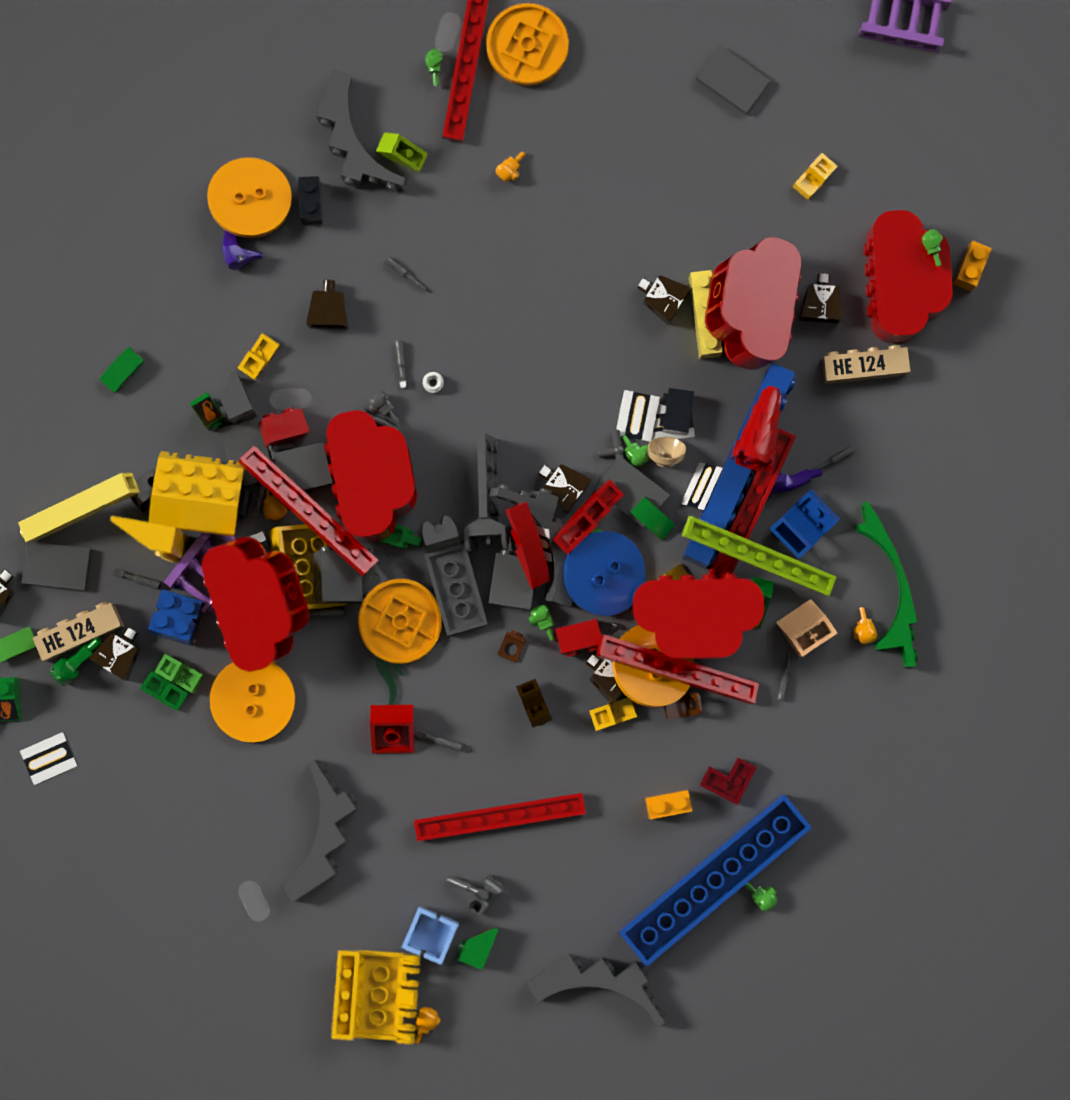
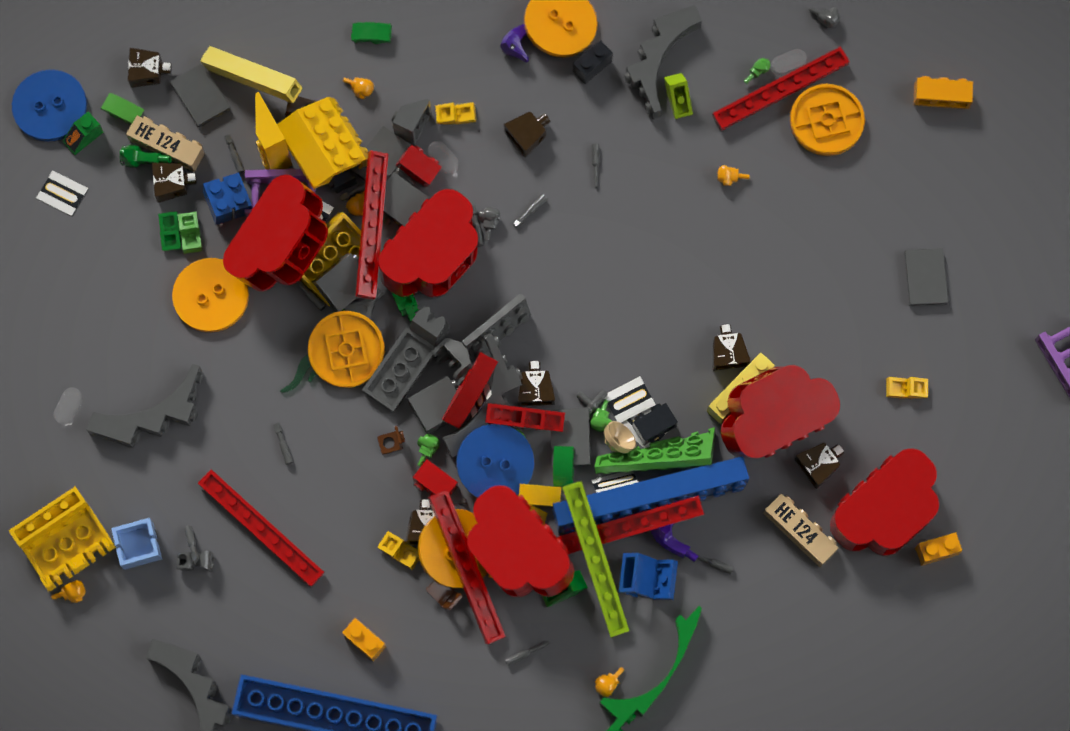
camera: 55 degrees right, 10 degrees down
slope [190,392,226,431] -> none
red slope [370,704,415,754] -> none
white plate [423,372,444,393] -> none
green slope [456,926,499,970] -> none
dark brown brick [516,679,552,728] -> none
dark red plate [699,757,757,805] -> none
red cone [731,386,782,472] -> none
light nougat slope [776,599,837,658] -> none
bright green piece [922,229,943,267] -> none
none -> light orange piece [343,77,374,99]
none -> yellow slope [519,484,561,506]
none -> bright green wing [595,427,716,474]

